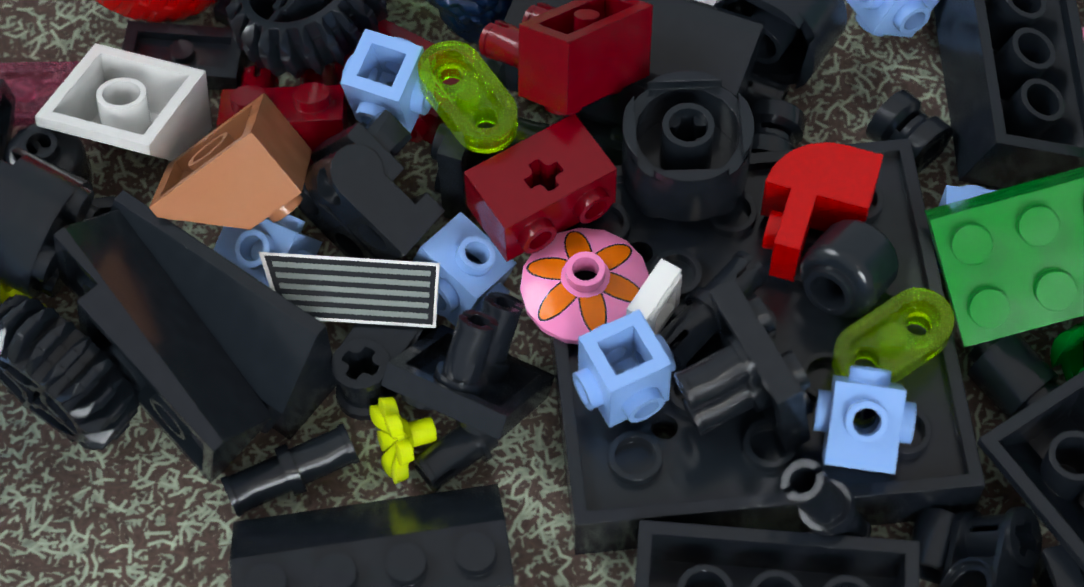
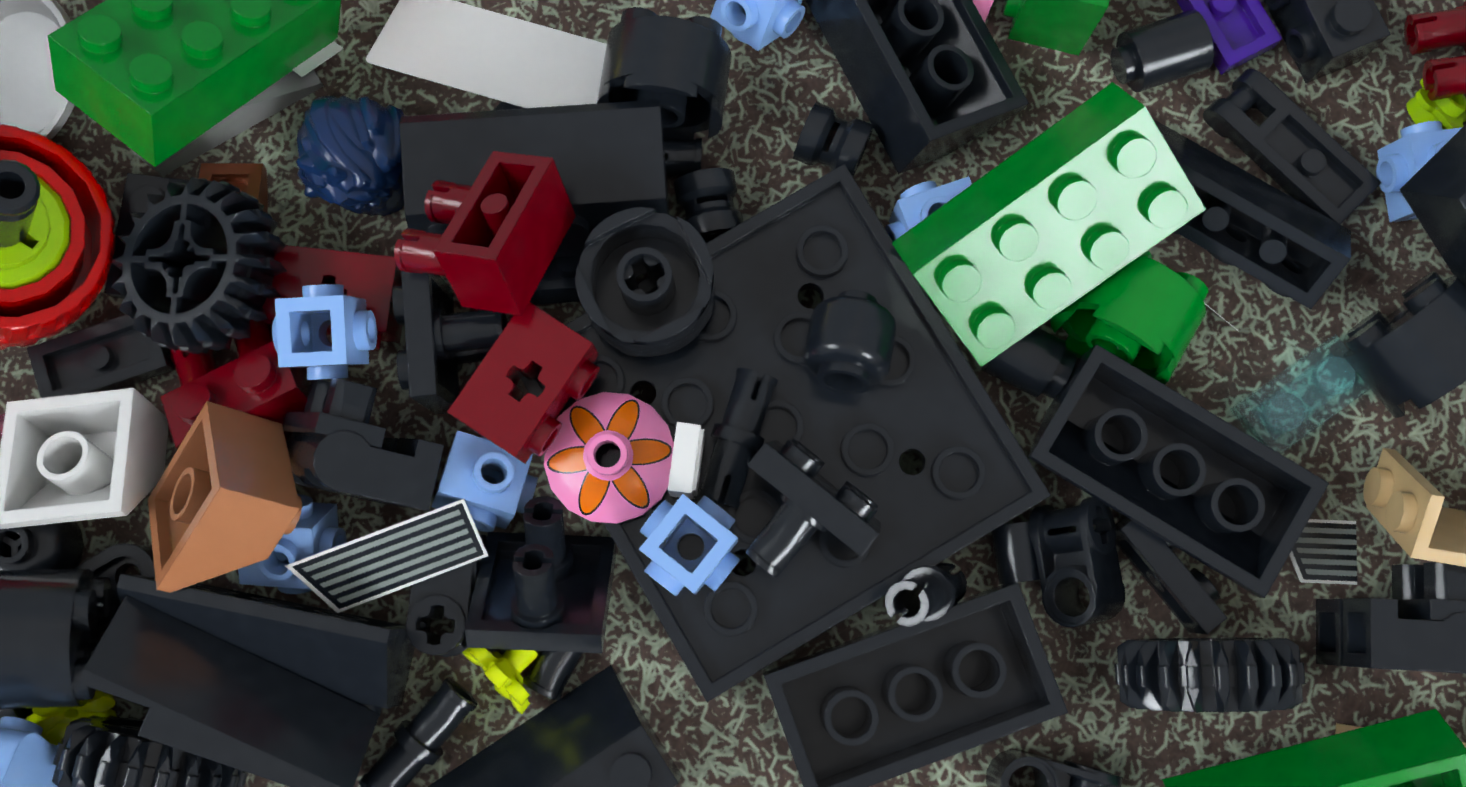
camera: 25 degrees left, 20 degrees up
clear neon green plate [418,40,518,154] -> none
red brick [760,142,884,282] -> none
light blue brick [813,365,916,474] -> none
clear neon green plate [832,288,954,383] -> none

